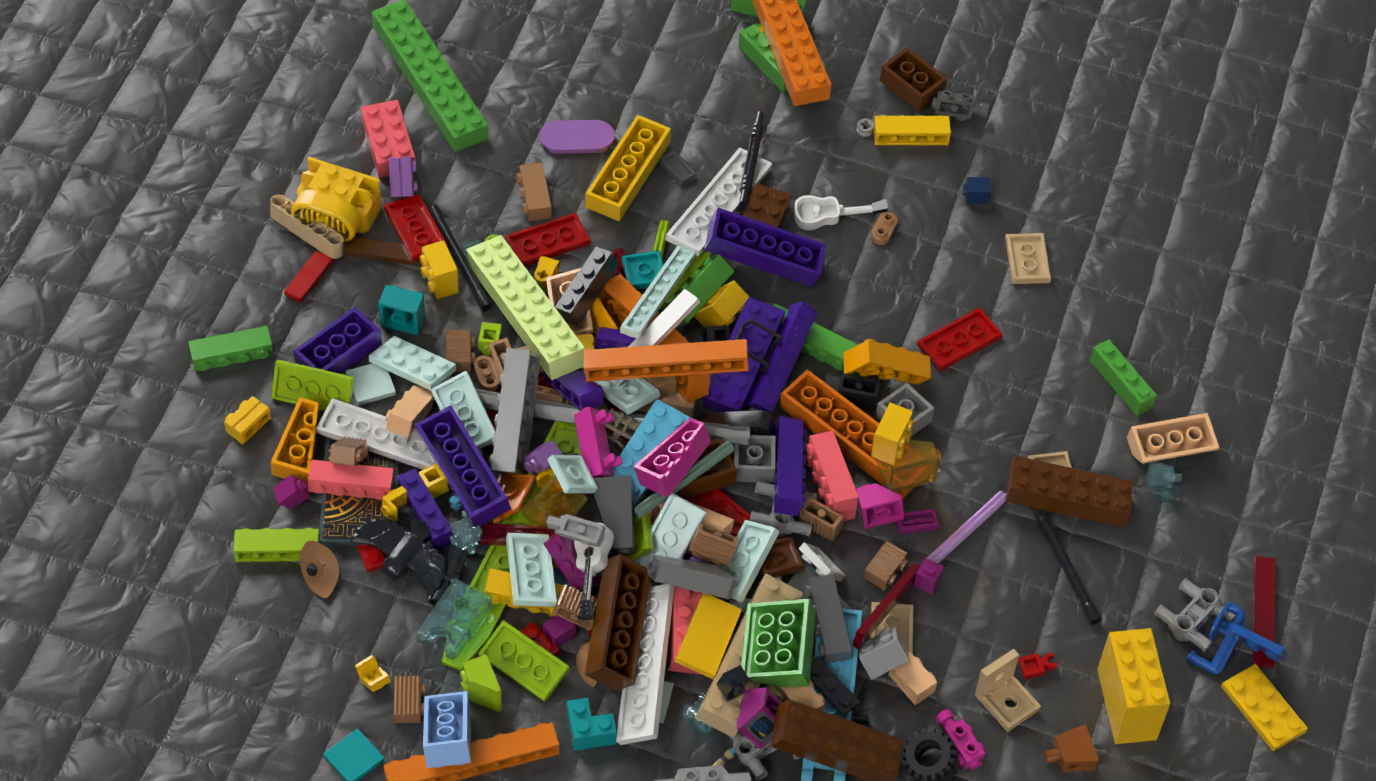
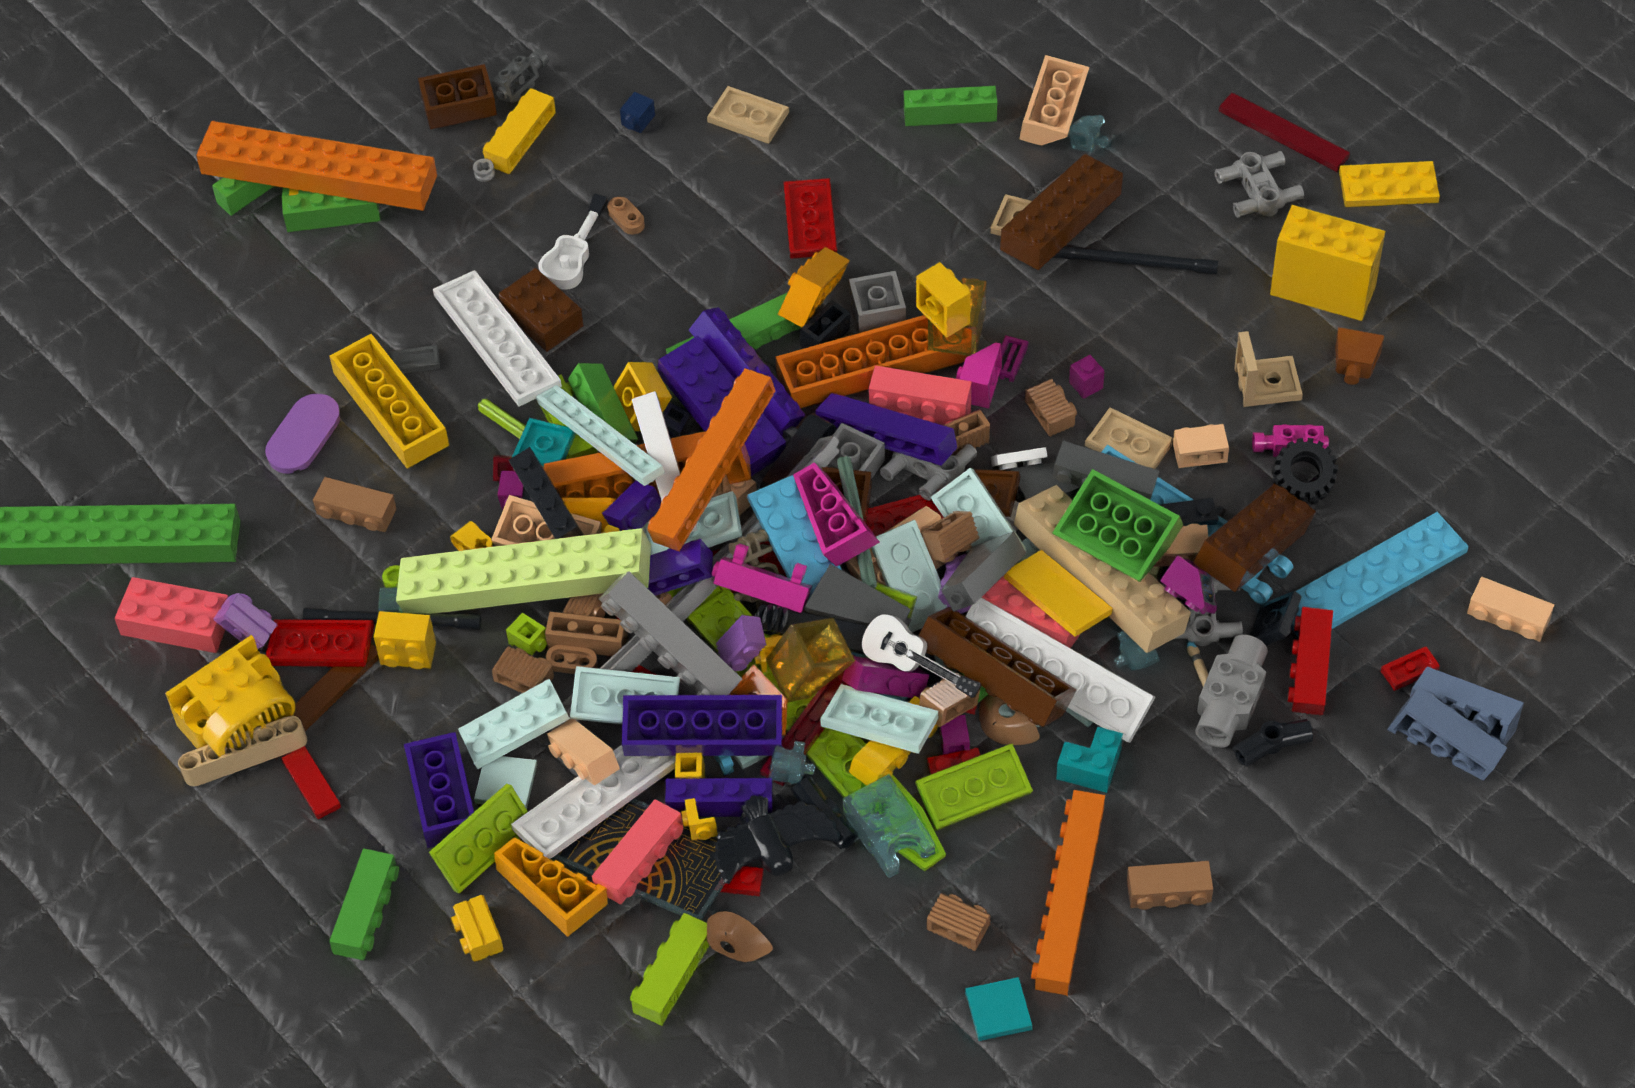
camera: 55 degrees left, 0 degrees up
magenta brick [274,475,309,510] -> none
medium nougat brick [330,436,369,466] -> none
yellow bracket [355,655,391,692] -> none
teal brick [379,285,425,335] -> none
light blue brick [423,691,471,768] -> none
lime slope [460,655,502,712] -> none
red tile [505,212,591,267] -> none
light grey hinge [546,514,606,547] -> none
light aqua tile [547,455,598,493] -> none
dark purple brick [704,208,826,287] -> none
black brick [716,665,750,702] -> none
black piece [735,319,783,373] -> none
black axle [739,111,764,207] -> none
dark red tile [853,563,920,650] -> none
light grey brick [858,626,909,680] -> none
lavender axle [926,491,1006,564] -> none
red plate [1017,653,1058,680] -> none
blue plate [1186,601,1287,674] -> none

